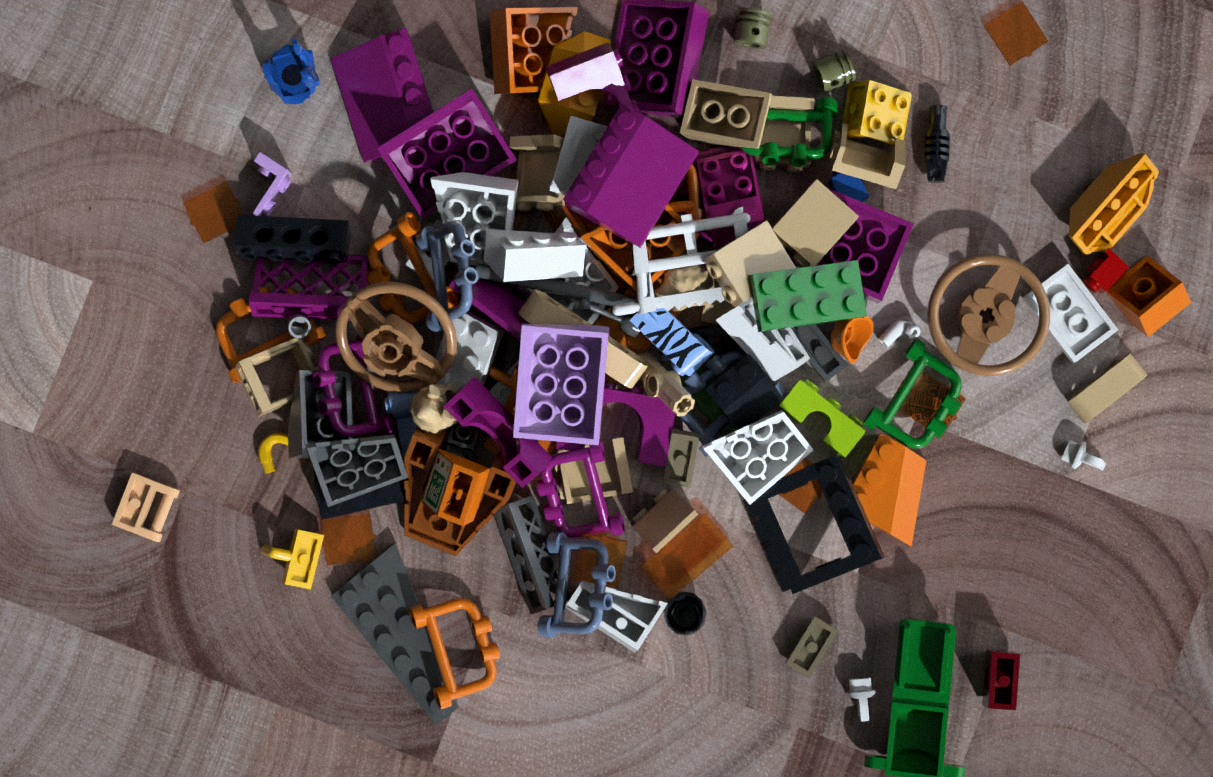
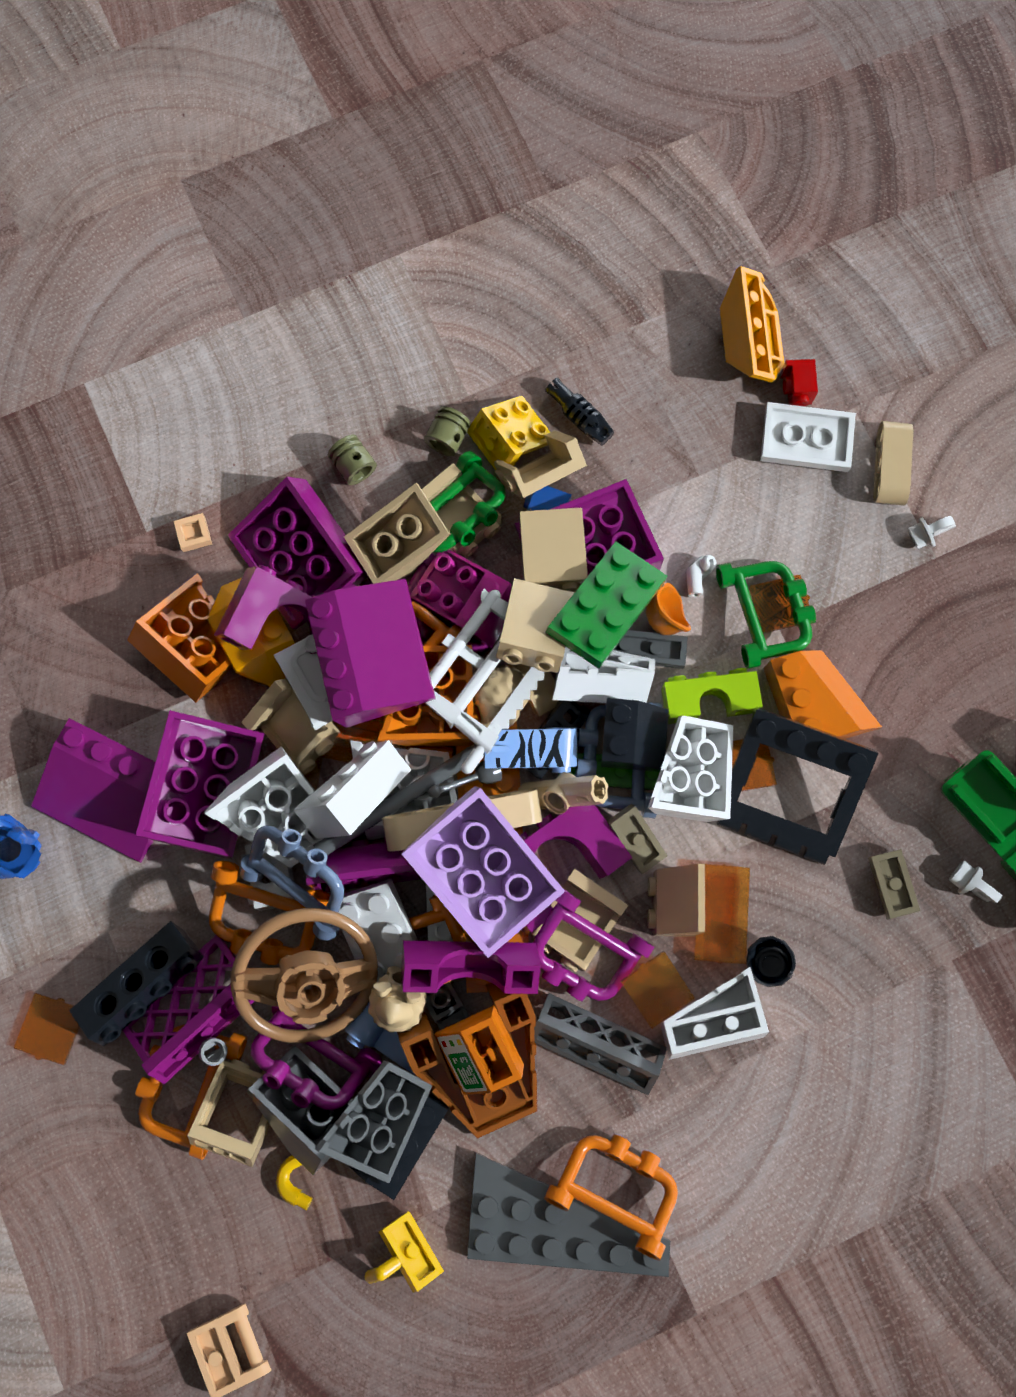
camera: 50 degrees left, 10 degrees down
lavender bracket [253,152,291,216] -> none
clear orange piece [322,514,376,566] -> none
sand blue bar [537,532,616,638] -> none
medium nougat piece [927,254,1050,376] -> none
clear orange piece [984,1,1048,66] -> none
orange slope [1106,256,1191,337] -> none

